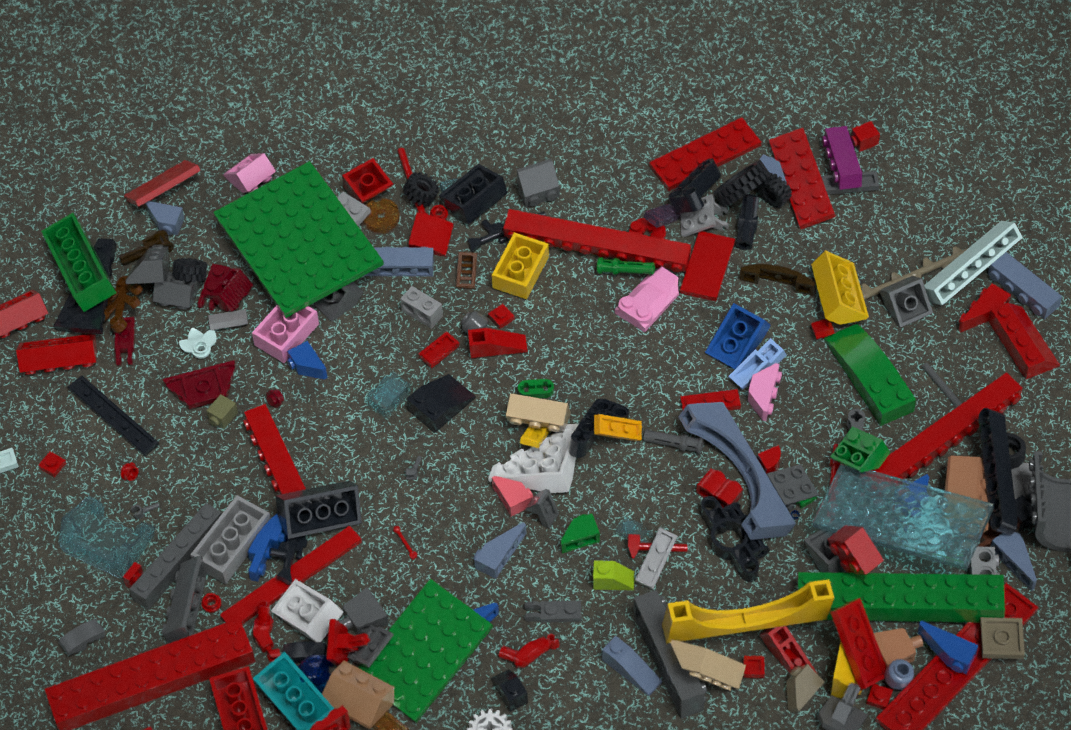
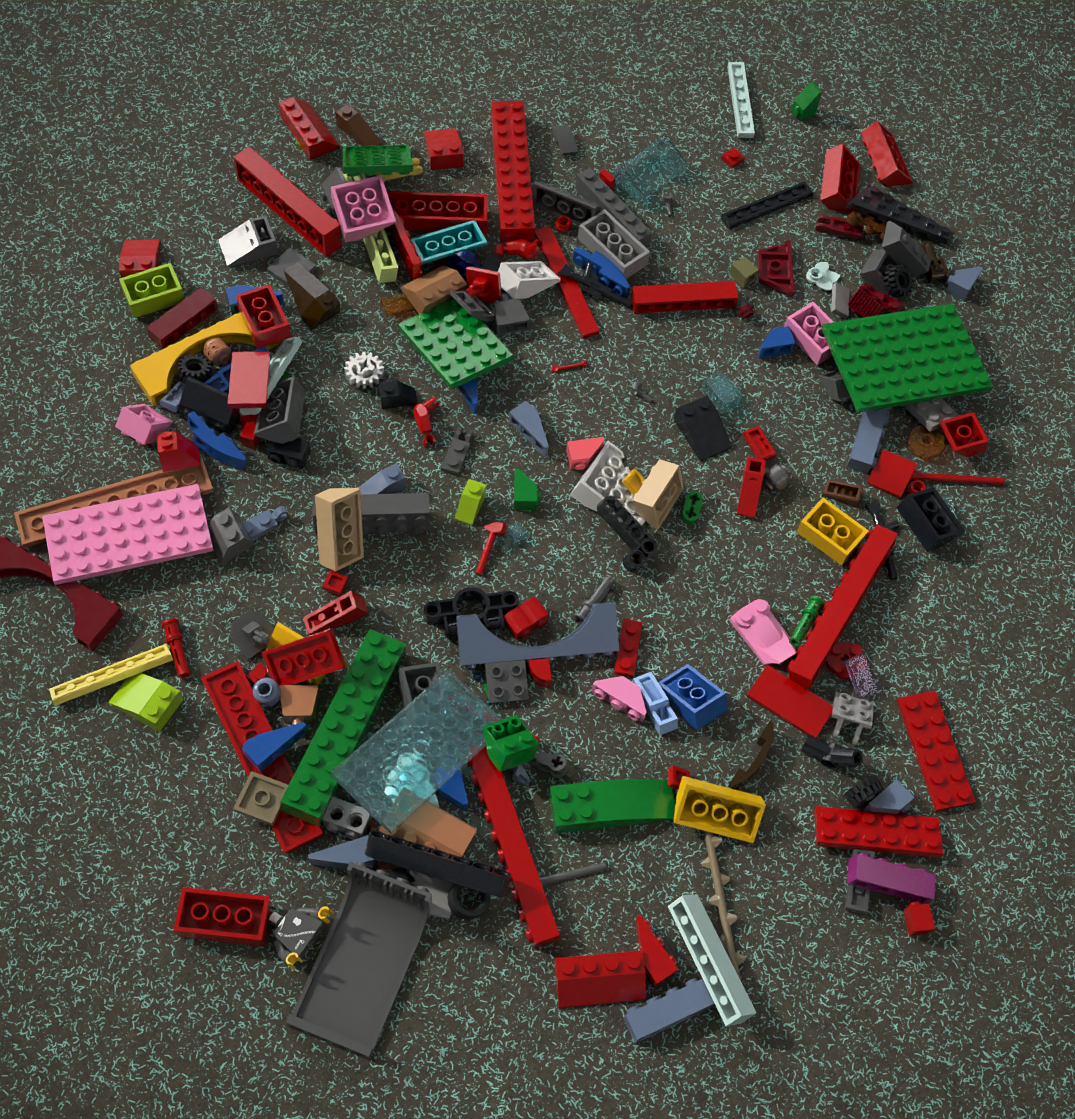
camera: 100 degrees right, 5 degrees up
green brick [41,213,117,312] -> none
red plate [120,462,139,481] -> none
red tile [123,160,200,207] -> none
bright pink slope [223,153,276,193] -> none
black slope [275,481,362,539] -> none
light grey brick [400,286,443,329] -> none
black tyre [403,172,439,207] -> none
red plate [488,304,515,329] -> none
dark grey slope [517,159,560,208] -> none
dark grey slope [525,489,559,528] -> none
light orange plate [594,414,642,441] -> none
light grey tile [634,528,678,590] -> none
yellow arch [662,579,834,644] -> none
black beam [668,158,721,213] -> none
black tyre [714,160,770,207] -> none
dark tan slope [786,664,824,713] -> none
red brick [827,525,884,575] -> none
dark grey slope [880,276,933,328] -> none

